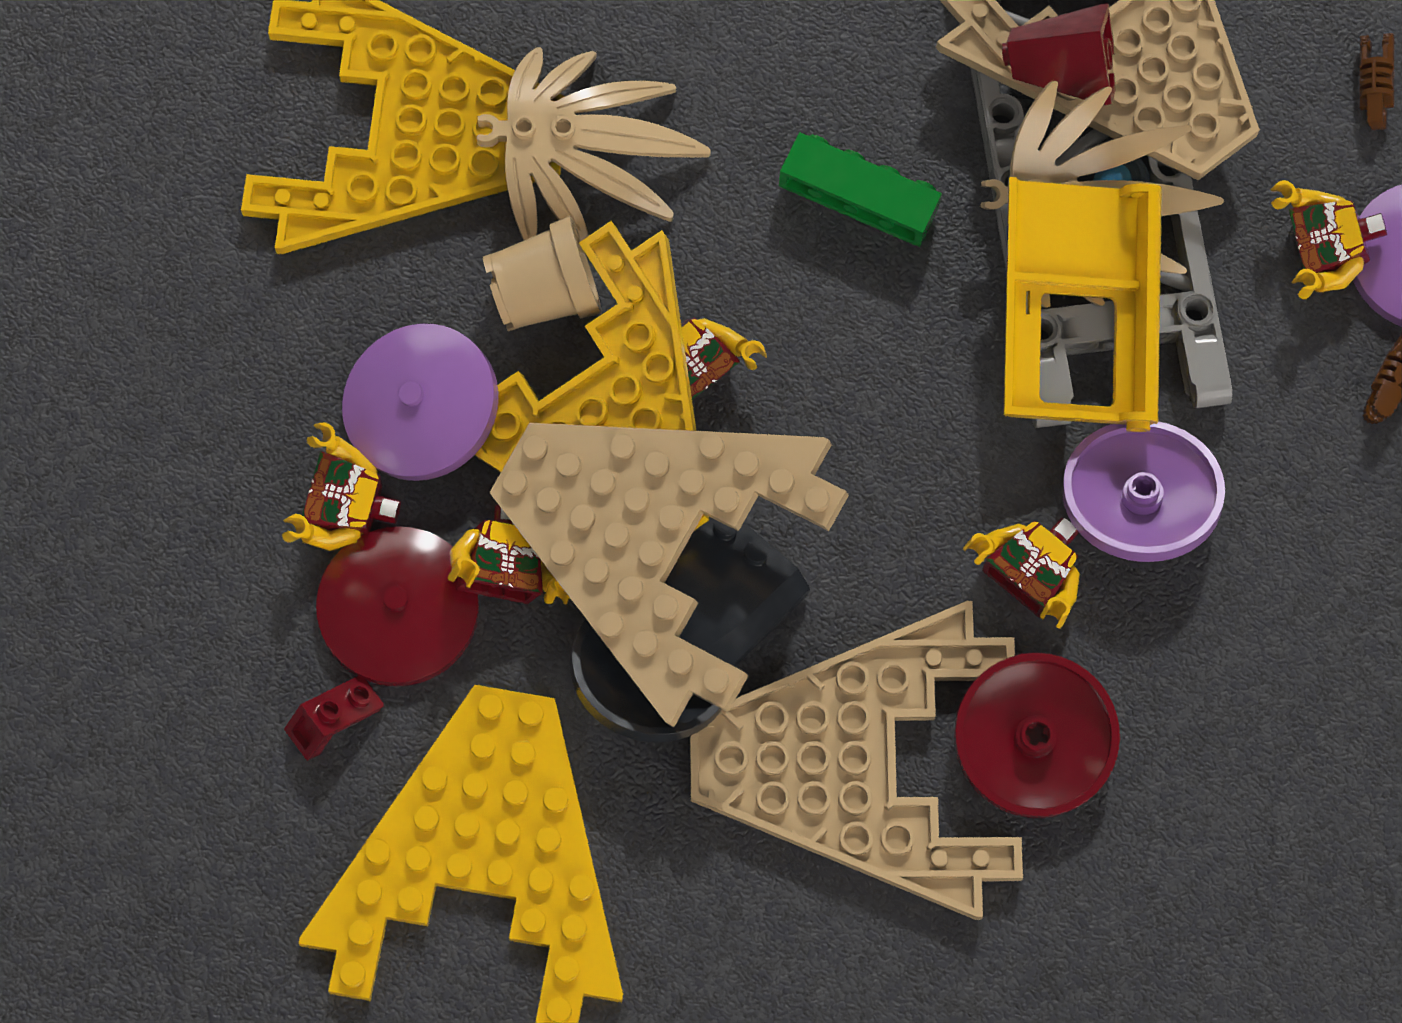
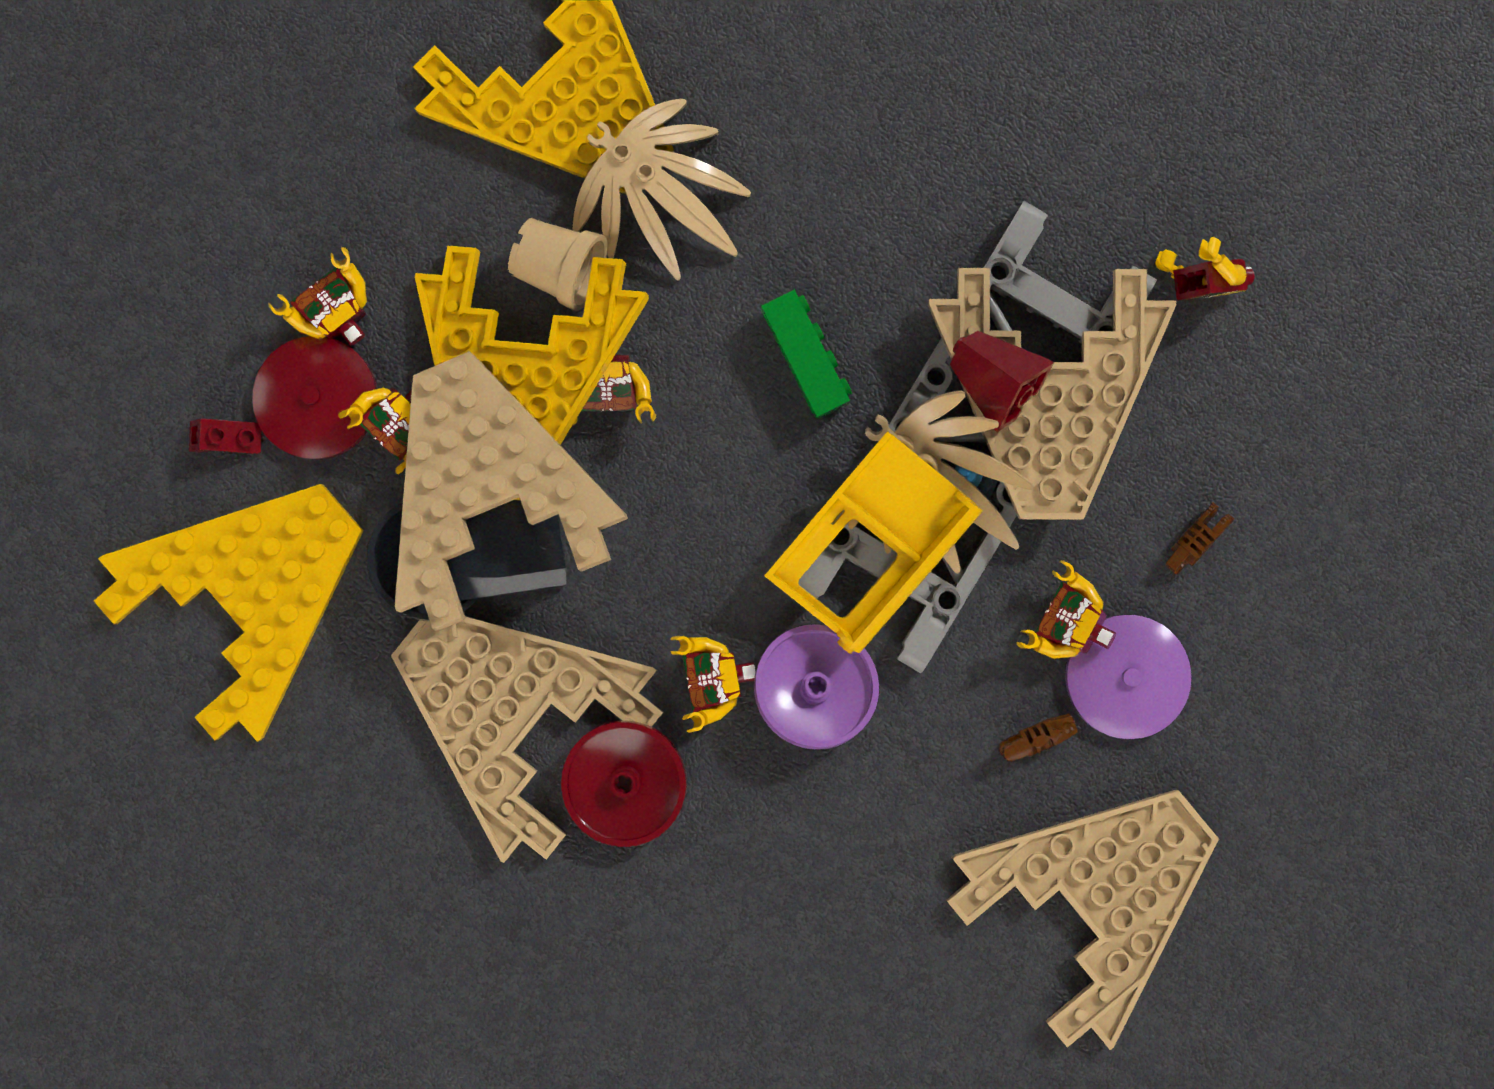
camera: 45 degrees right, 15 degrees up
medium lavender dish [342,324,498,481] -> none

